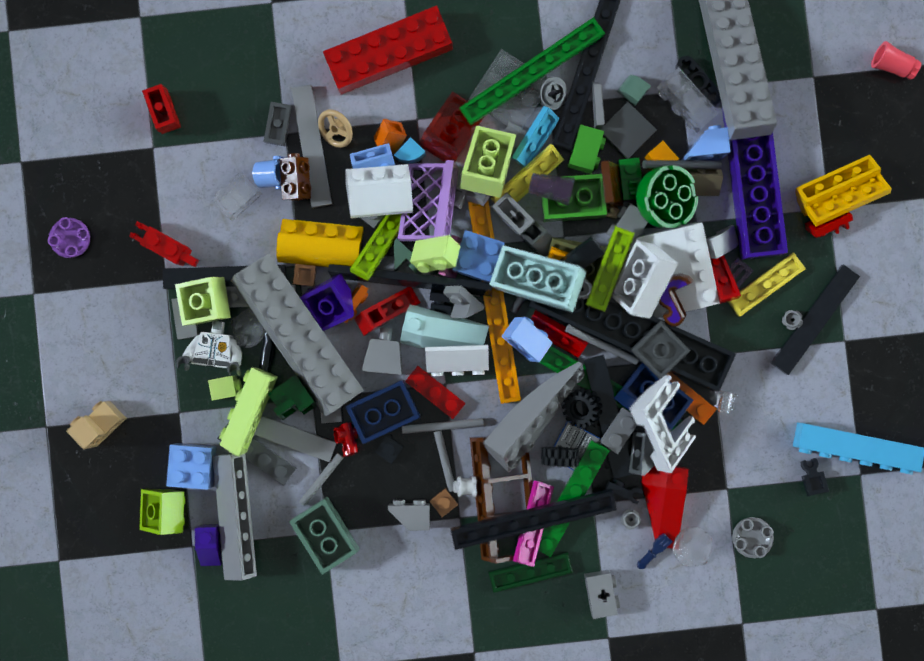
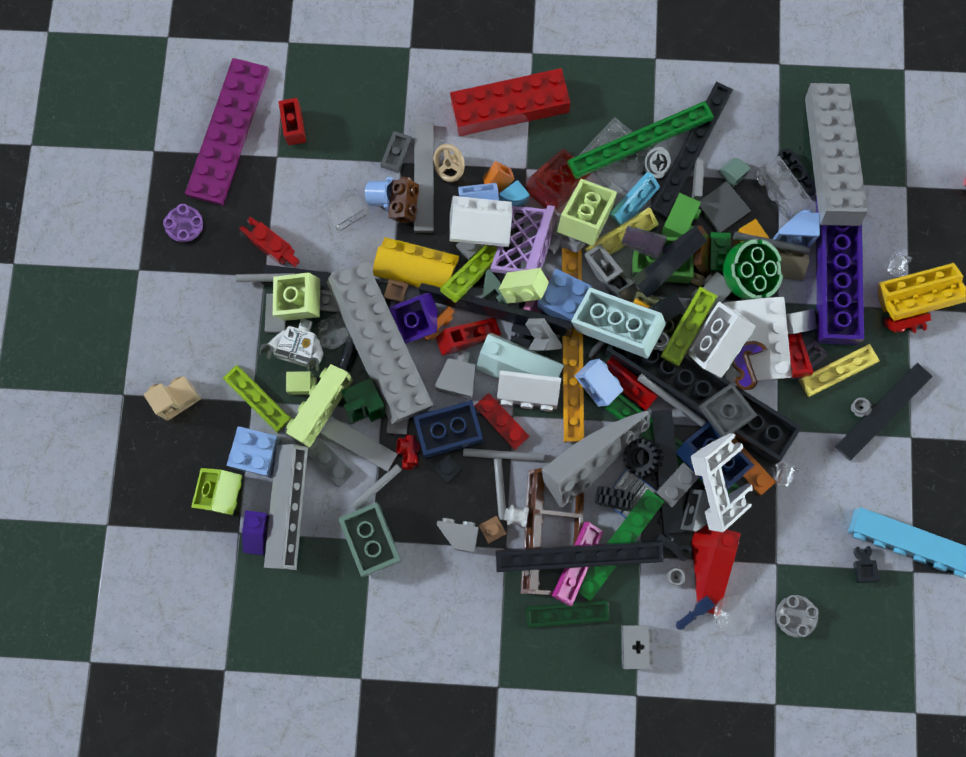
camera: 10 degrees right, 10 degrees down
none -> magenta plate [185,58,269,206]
none -> lime tile [223,364,292,434]
none -> light grey bar [236,273,295,282]
none -> black slope [632,226,707,298]
none -> clear brick [886,252,912,278]

